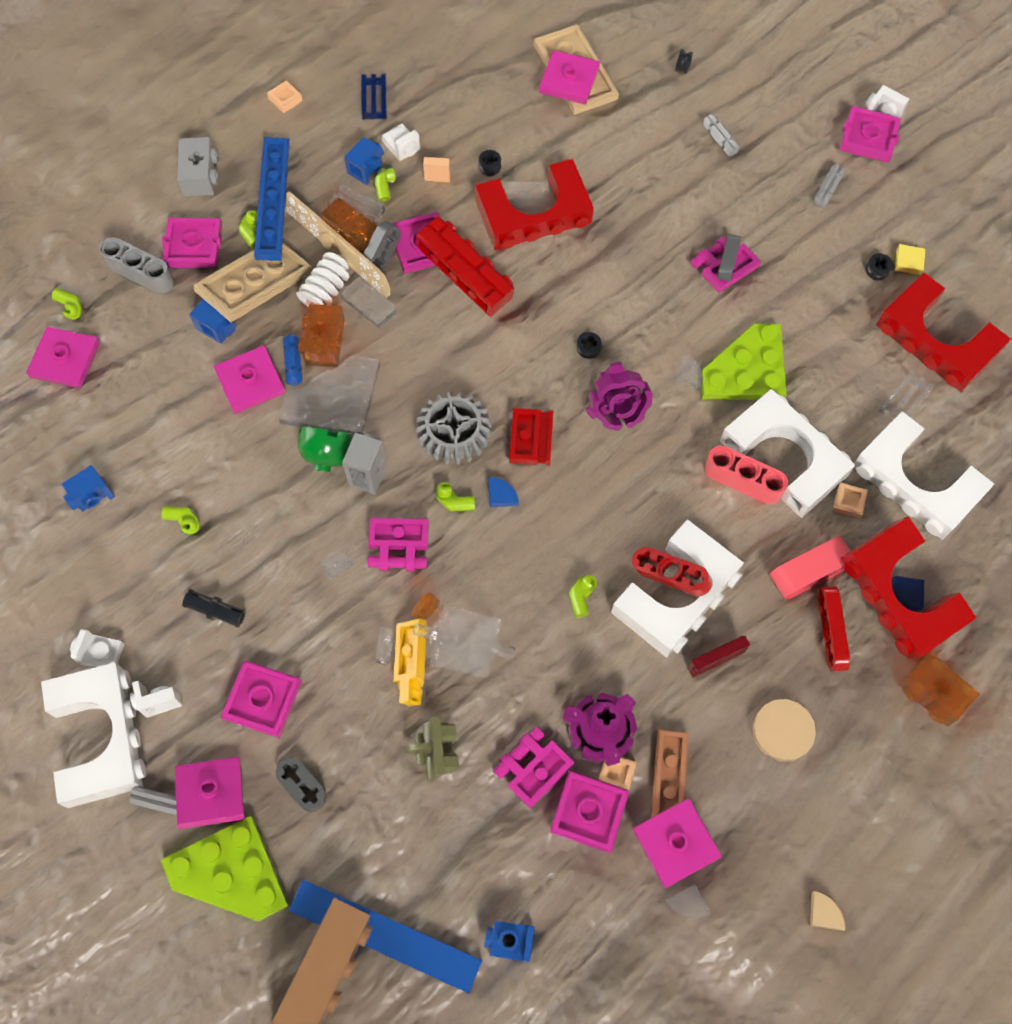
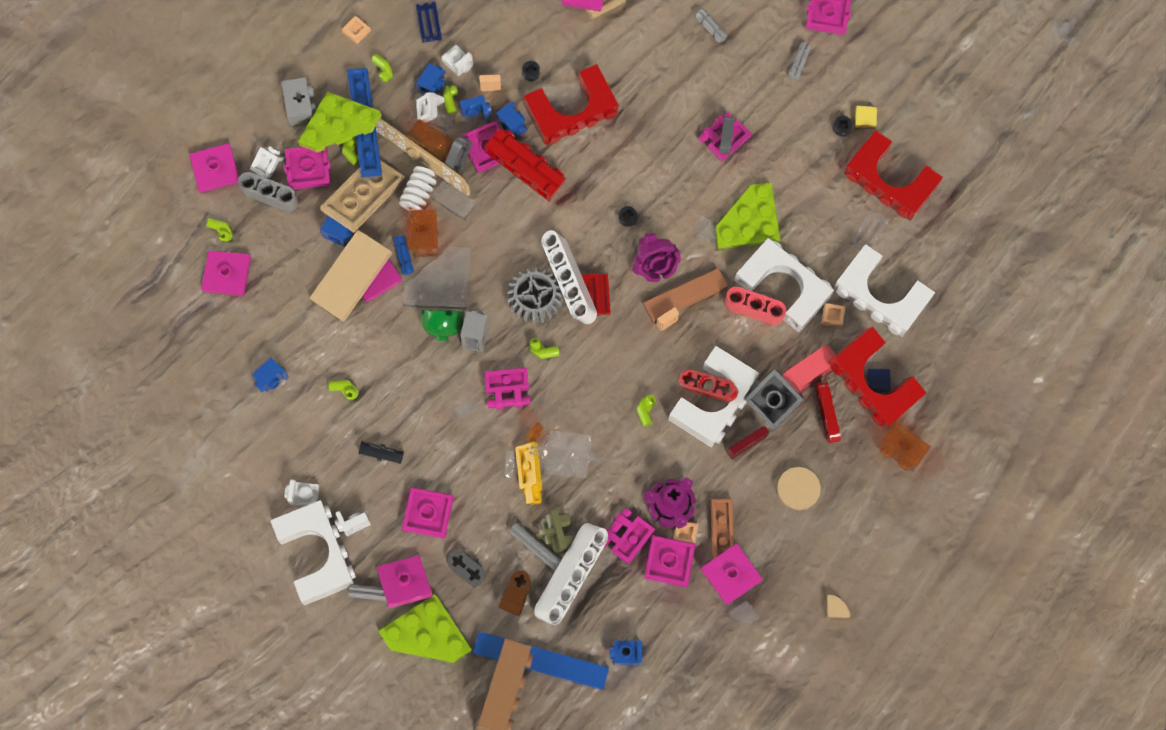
camera: 10 degrees left, 5 degrees up
blue tile [489,477,519,507] -> none
none -> dark pink plate [189,143,239,193]
none -> white bracket [250,146,285,179]
none -> lime plate [298,92,382,153]
none -> tan tile [309,230,392,322]
none -> lime arm [372,54,393,83]
none -> white bracket [416,92,444,124]
none -> blue bracket [459,95,492,122]
none -> blue brick [496,101,527,137]
none -> reddish brown piece [498,571,531,616]
none -> light grey axle [510,523,562,571]
none -> white beam [534,523,608,625]
none -> white beam [541,230,597,324]
none -> nougat tile [643,268,728,322]
none -> light nougat tile [656,307,679,331]
none -> dark grey slope [745,369,805,430]

